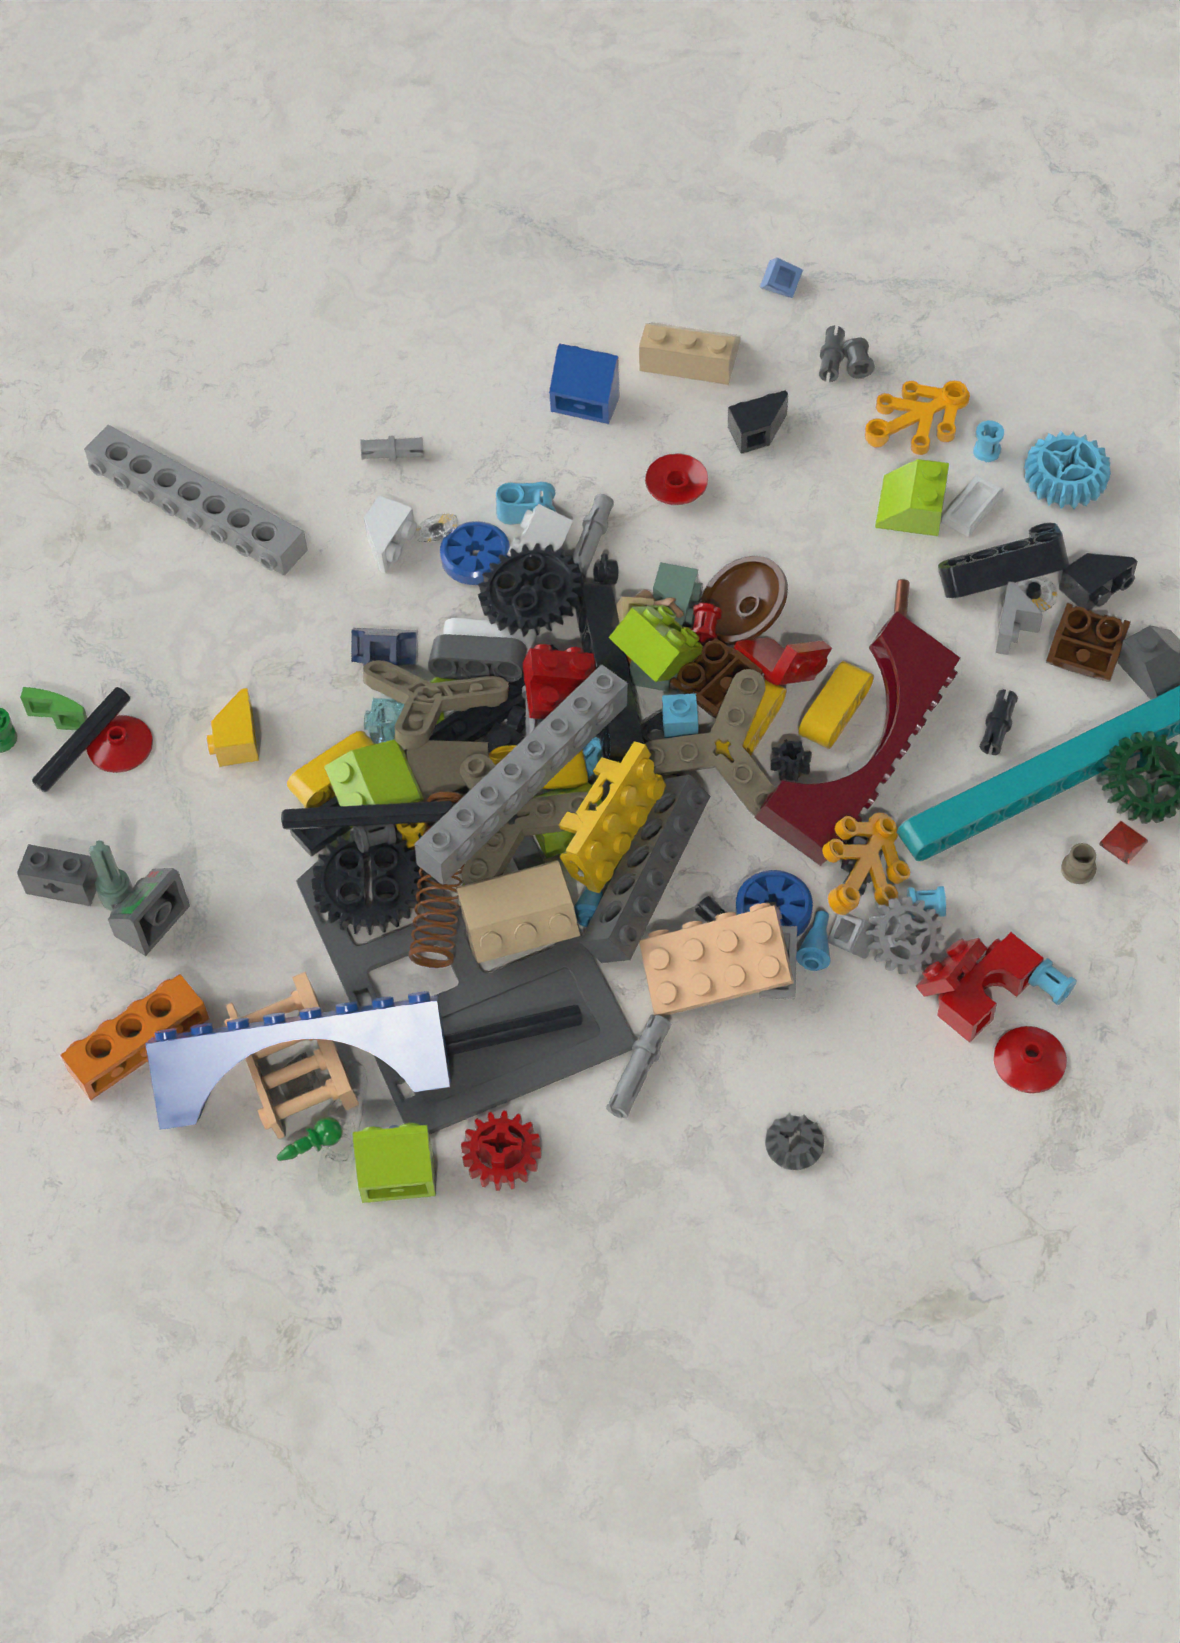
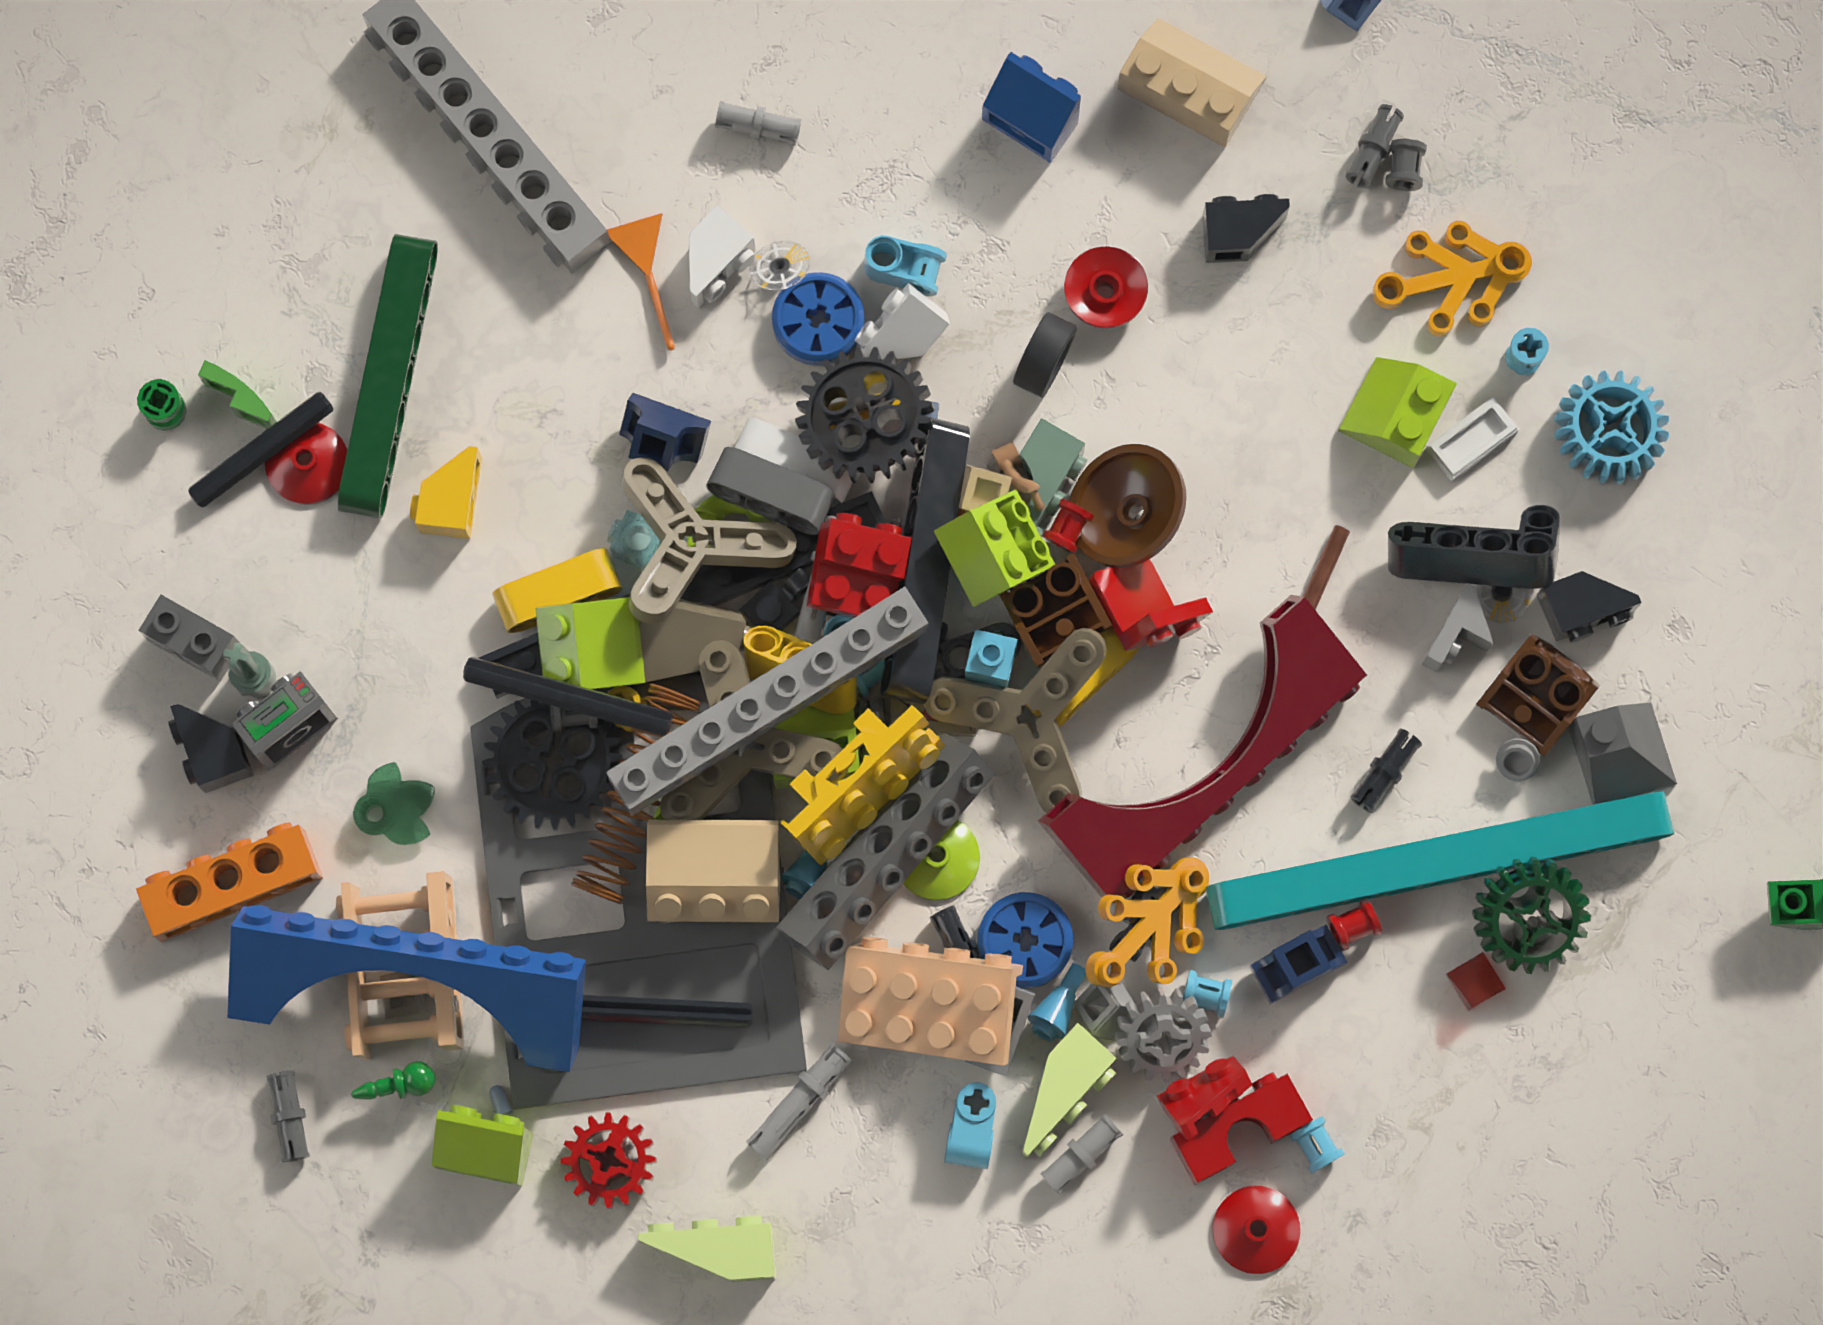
camera: 15 degrees right, 20 degrees up
light grey pin [573,494,614,581] -> none
black plate [593,553,618,585] -> none
dark grey gear [765,1113,824,1170] -> none
black gear [770,739,812,783] -> none
yellow beam [798,660,874,749] -> none
dark tan piece [1061,843,1097,884] -> none
none -> black slope [168,704,254,793]
none -> dark grey pin [266,1070,310,1162]
none -> dark green beam [338,234,438,518]
none -> clear green plate [353,762,435,845]
none -> orange piece [607,213,675,351]
none -> yellowish green slope [638,1216,776,1282]
none -> lime dish [903,820,980,900]
none -> medium azure piece [944,1082,996,1169]
none -> black tyre [1013,312,1077,398]
none -> yellowish green slope [1022,1023,1117,1159]
none -> light grey pin [1040,1114,1123,1194]
none -> dark blue brick [1249,924,1347,1005]
none -> red bush [1326,899,1382,952]
none -> light grey plate [1496,738,1540,781]

